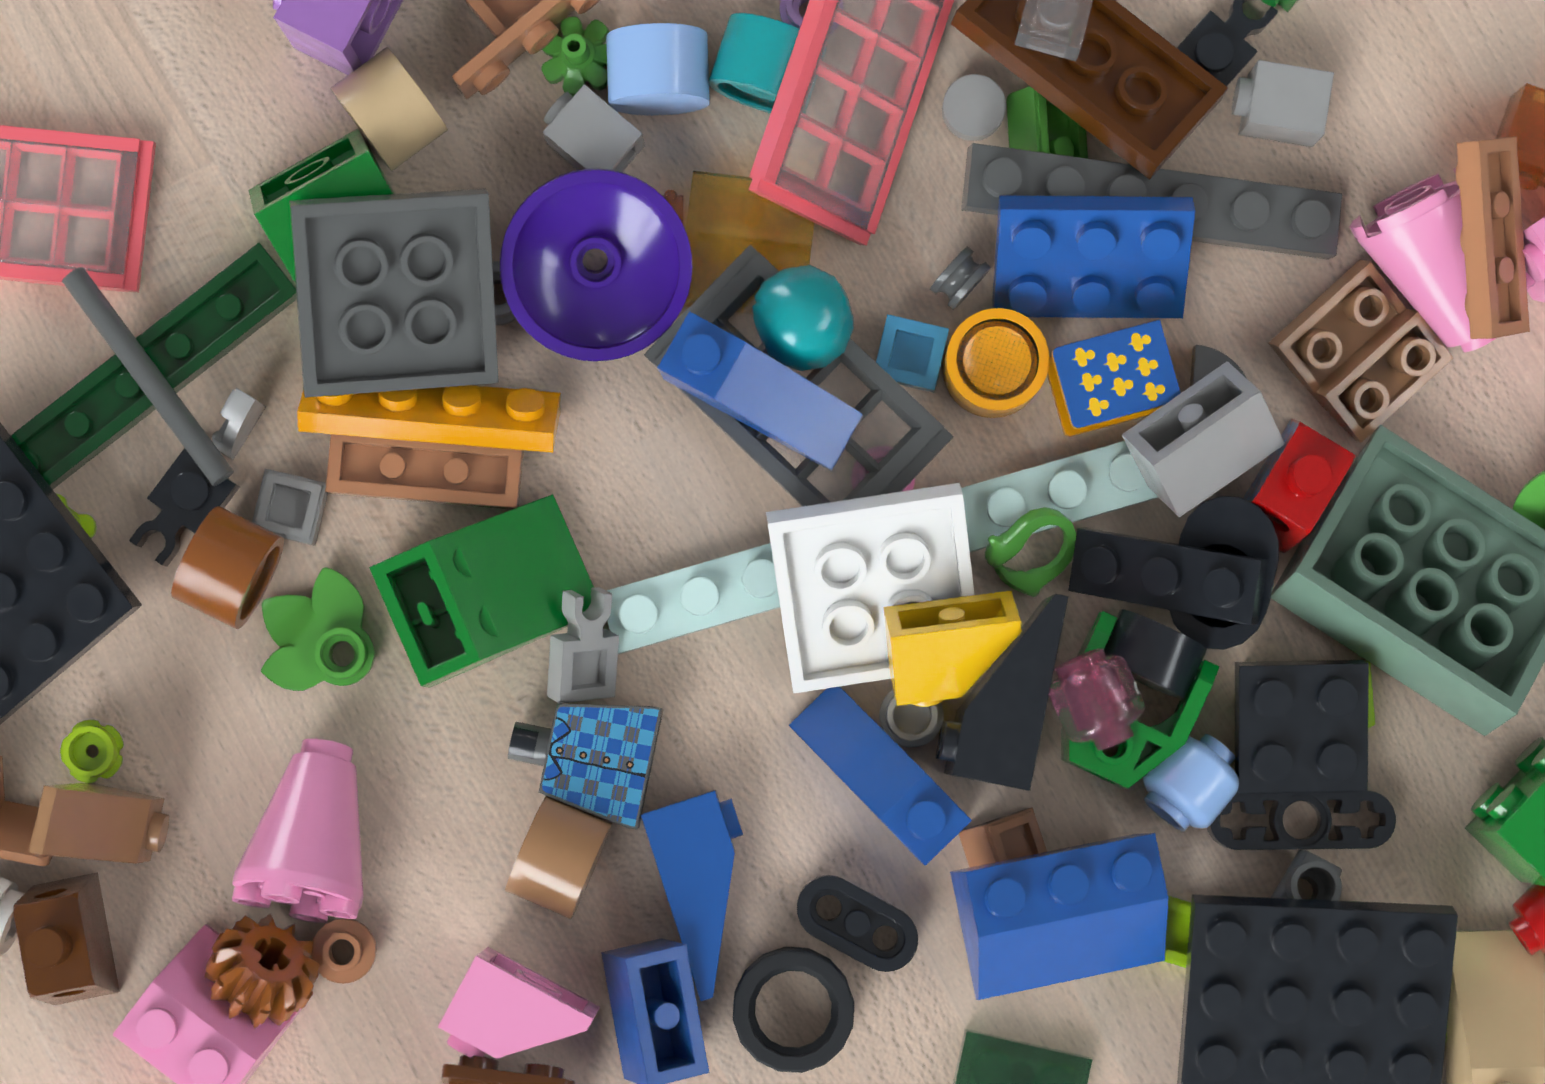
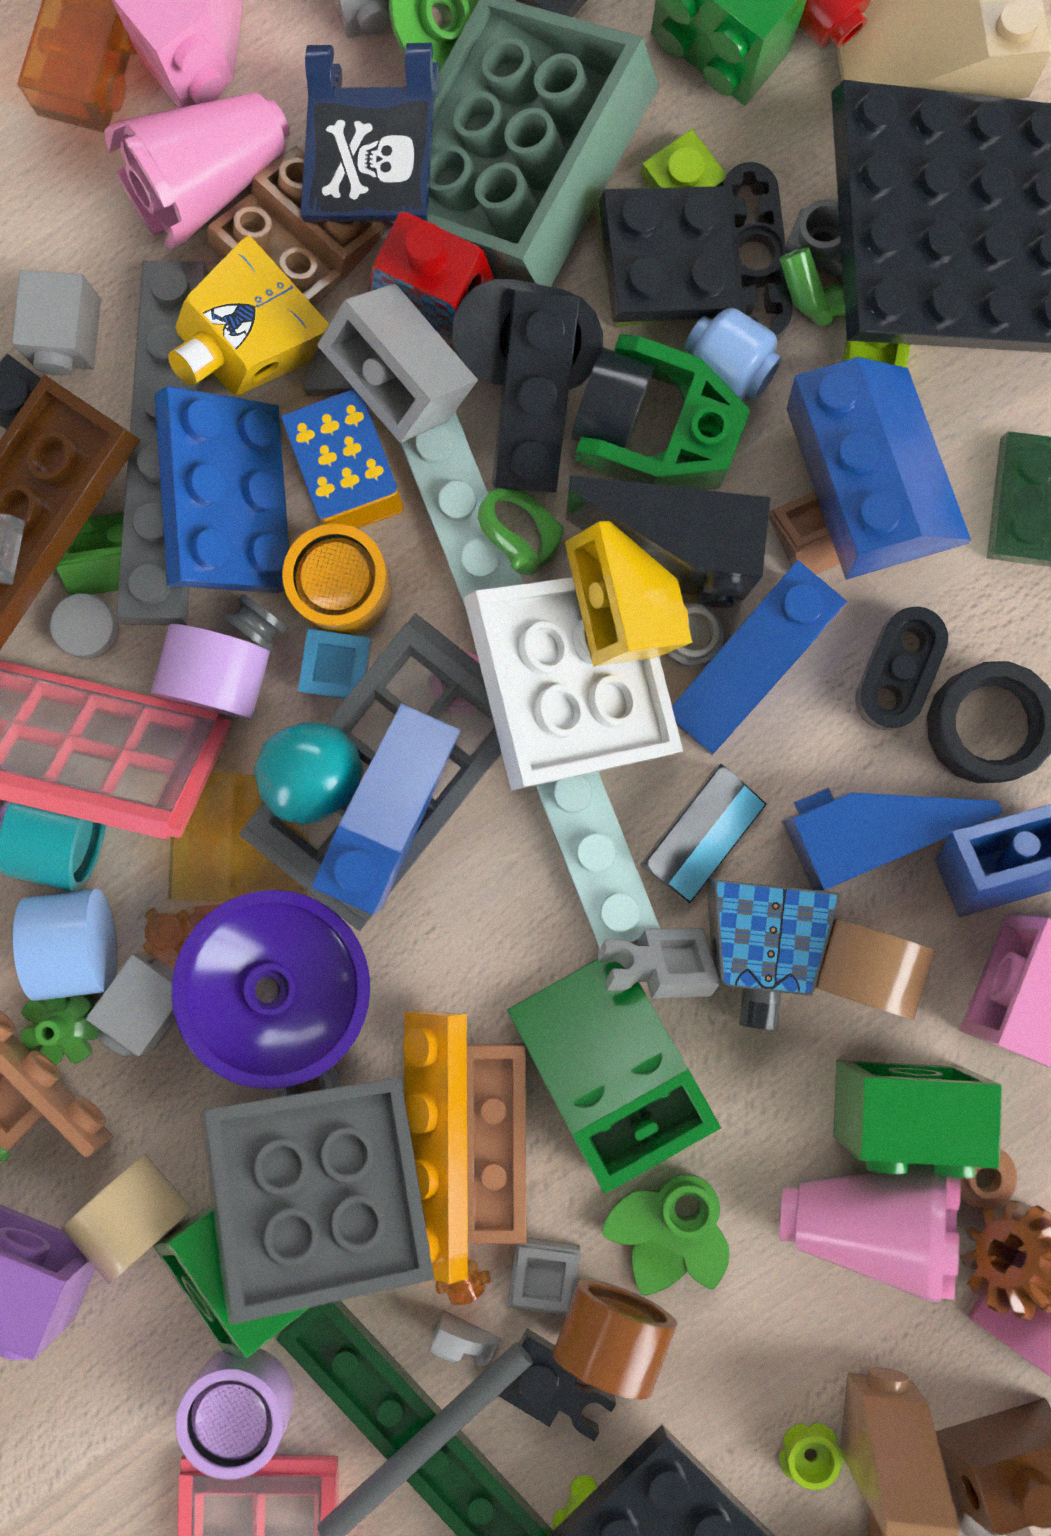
camera: 90 degrees left, 0 degrees up
clear pink head [1049,647,1145,751] -> none
nougat plate [1455,137,1530,339] -> none
none -> clear orange piece [142,908,191,954]
none -> lavender piece [151,624,270,720]
none -> yellow torso [168,235,330,395]
none -> lavender piece [176,1349,295,1480]
none -> flag [301,43,439,222]
none -> clear orange piece [435,1259,491,1306]
none -> slope [639,763,767,903]
none -> lime plate [641,129,727,188]
none -> bright green arm [779,247,845,326]
none -> green brick [833,1060,1002,1178]

